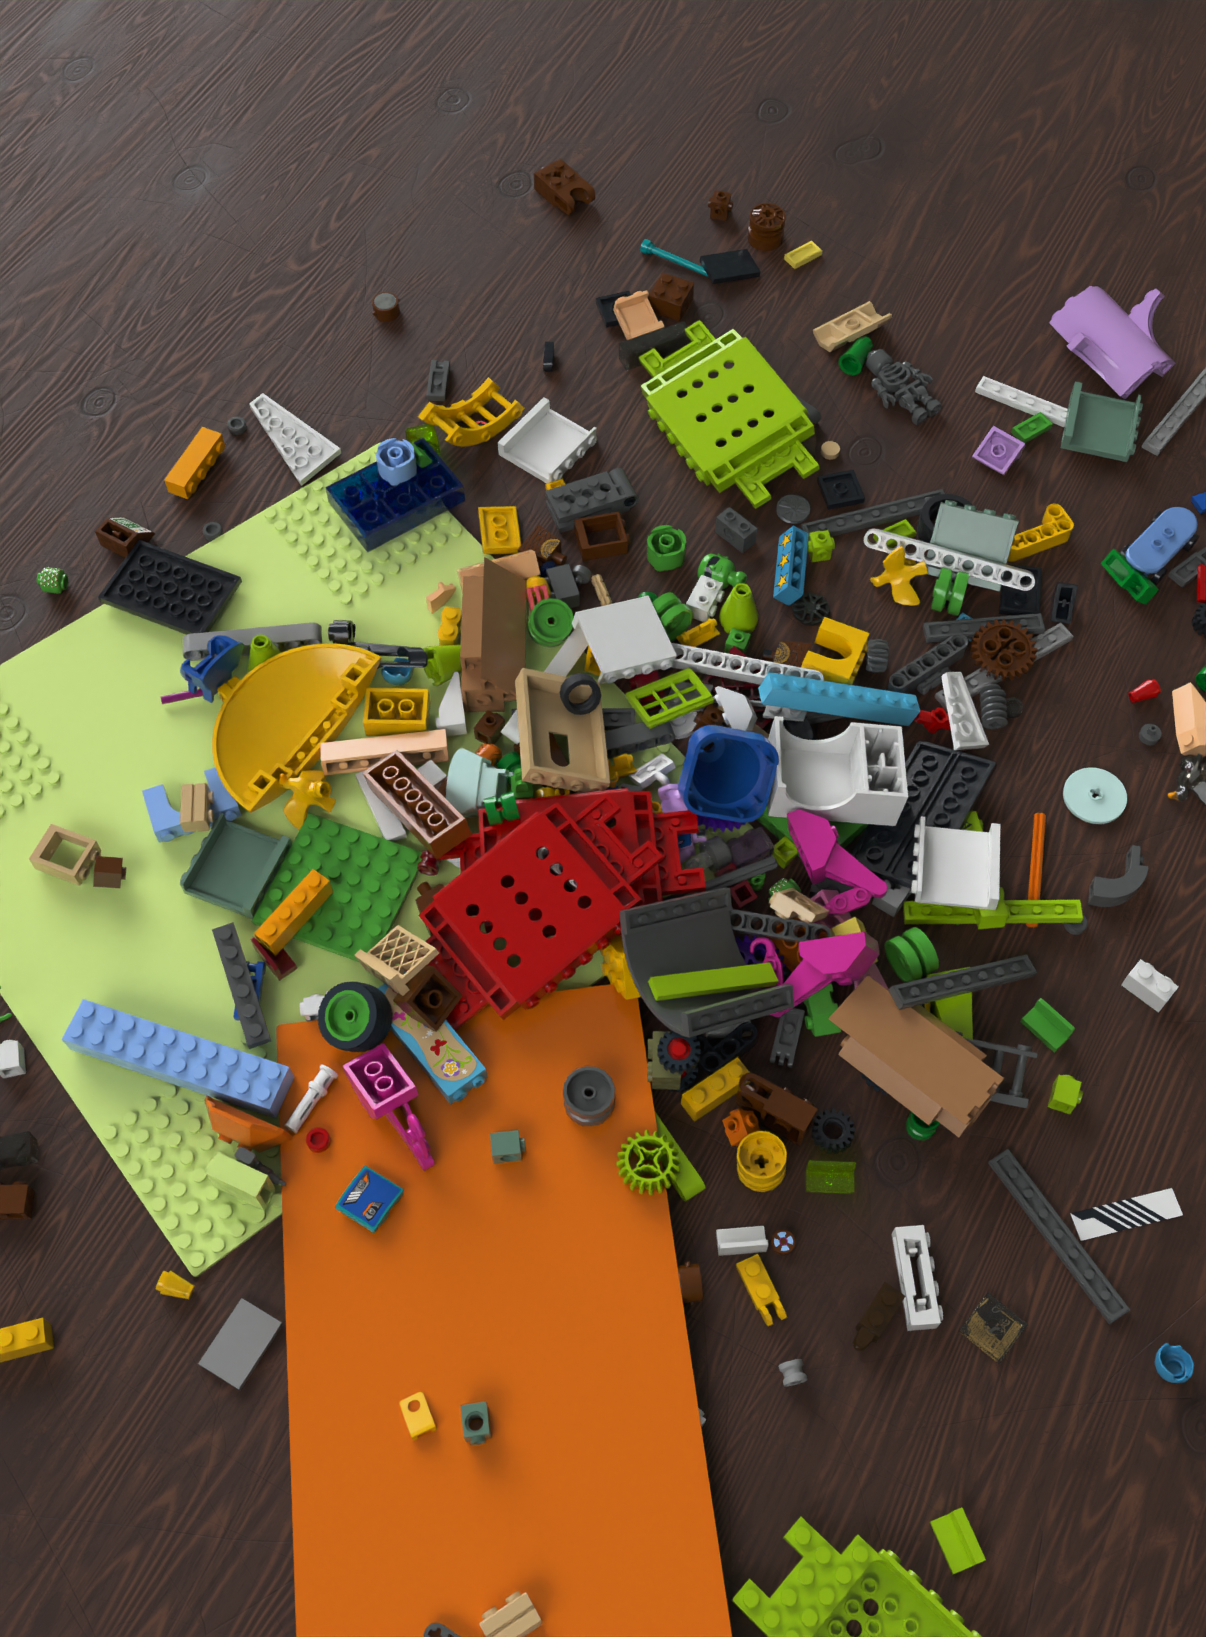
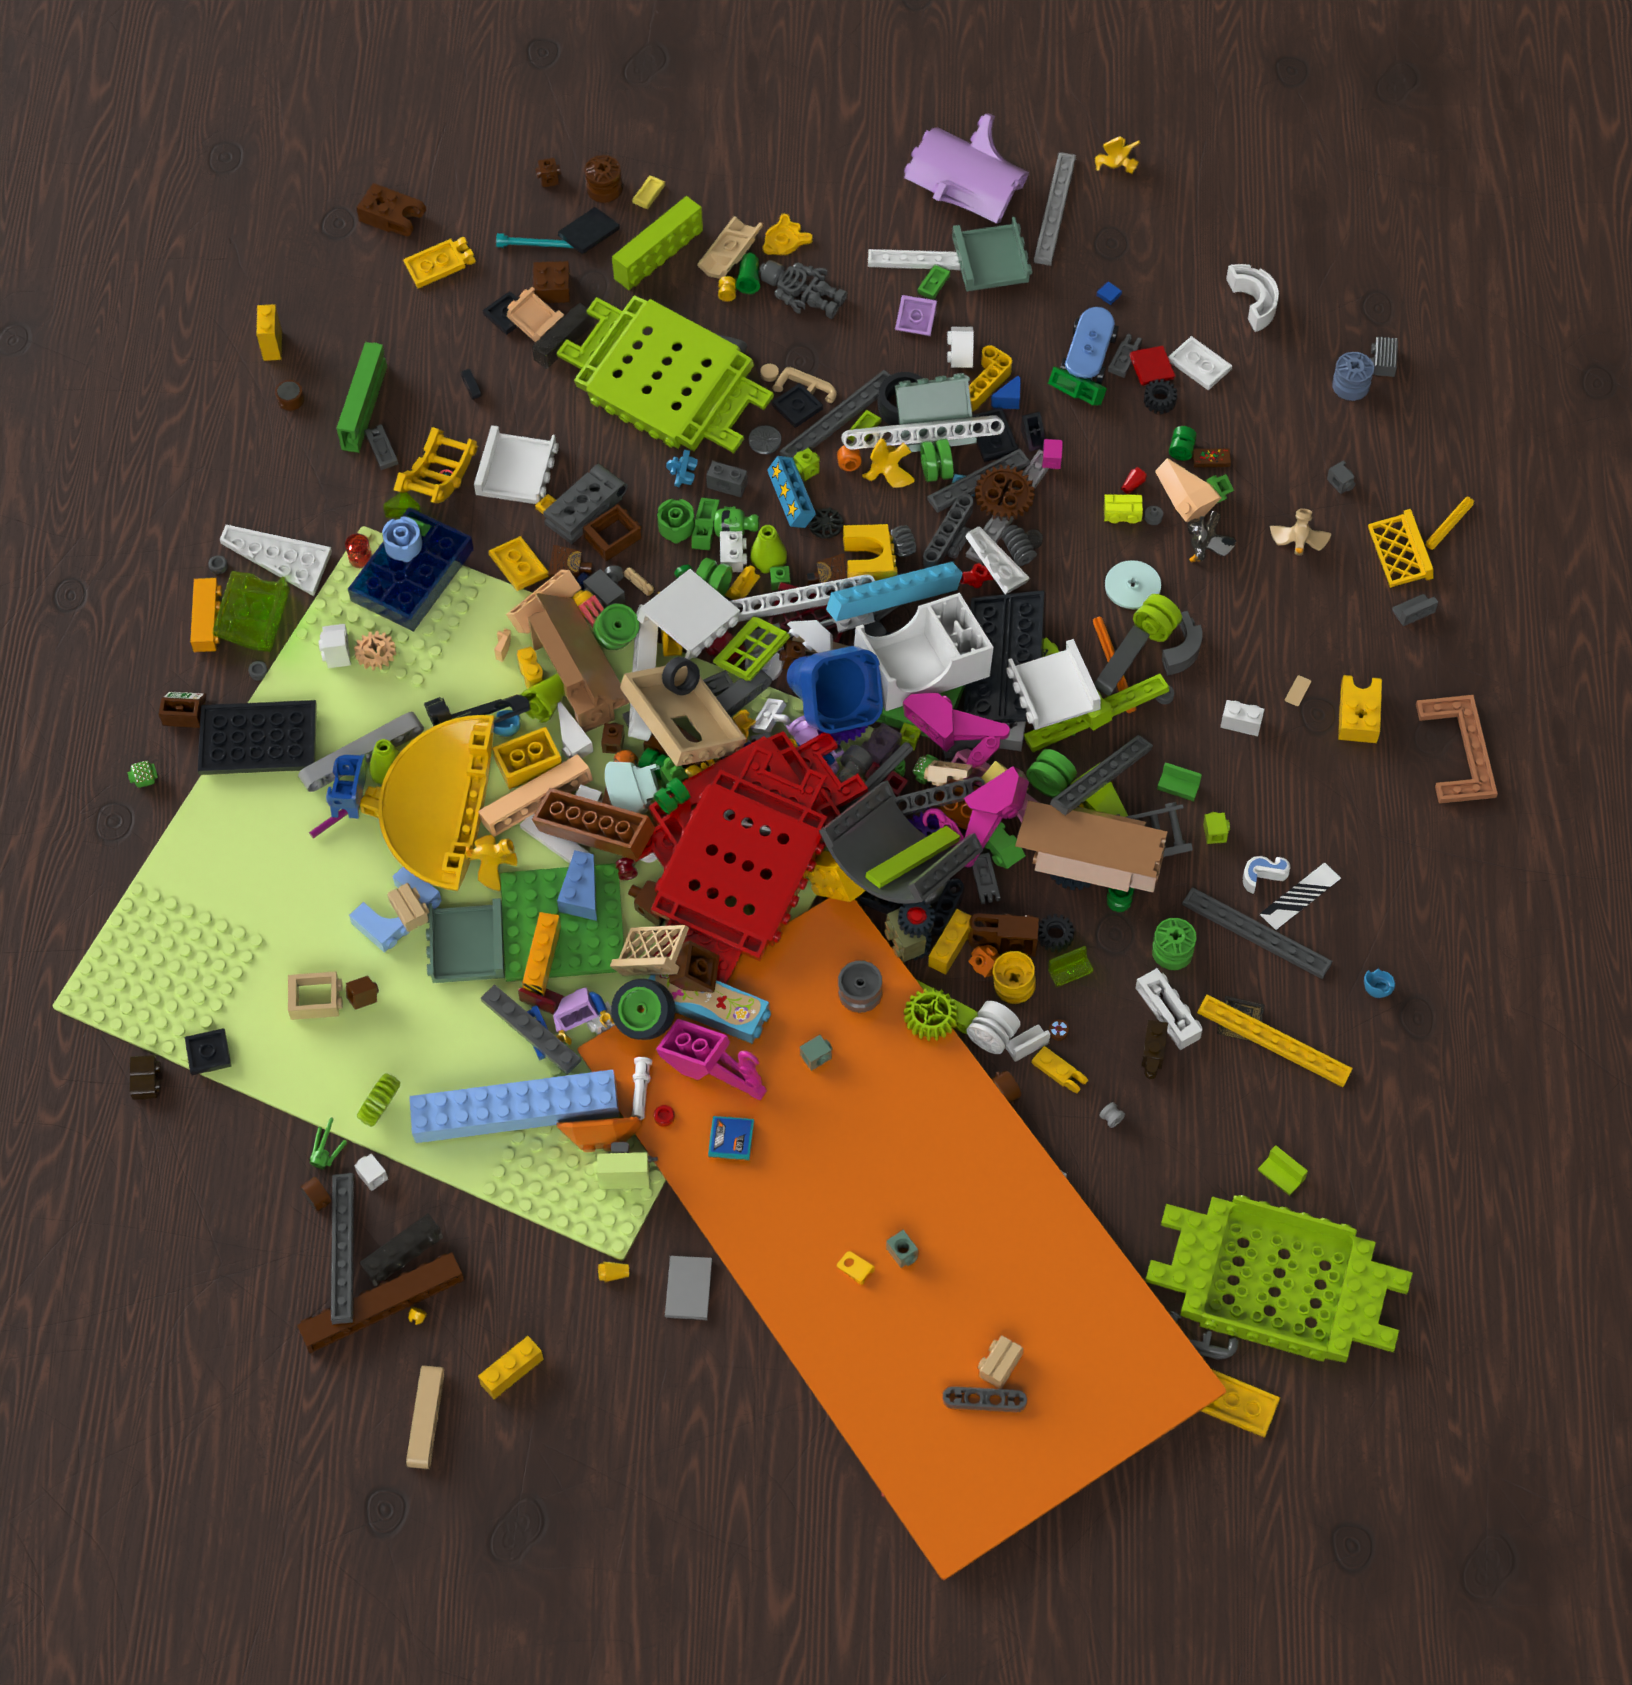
camera: 25 degrees left, 0 degrees up
none -> clear neon green piece [212,571,290,652]
none -> yellow brick [256,305,282,361]
none -> white brick [319,624,351,668]
none -> bright green brick [336,342,387,453]
none -> clear red wheel [345,533,372,568]
none -> light nougat gear [354,631,396,670]
none -> lime gear [357,1073,400,1127]
none -> yellow tile [403,237,476,289]
none -> lavender torso [553,987,615,1045]
none -> medium blue wedge [557,850,597,921]
none -> lime brick [612,196,703,290]
none -> dark azure hips [666,450,698,487]
none -> bright green slope [692,498,719,550]
none -> yellow wheel [718,276,736,301]
none -> yellow tile [763,214,813,255]
none -> tan piece [772,367,837,403]
none -> orange head [837,445,862,471]
none -> white brick [947,327,974,368]
none -> white wheel [966,1001,1020,1054]
none -> blue slope [991,376,1020,409]
none -> dark pink panel [1042,439,1062,469]
none -> dark grey beam [1094,625,1150,696]
none -> neon yellow brick [1104,495,1143,524]
none -> lime wheel [1133,594,1182,642]
none -> bright green wheel [1152,918,1197,970]
none -> yellow tile [1197,995,1353,1087]
none -> white animal [1243,856,1290,894]

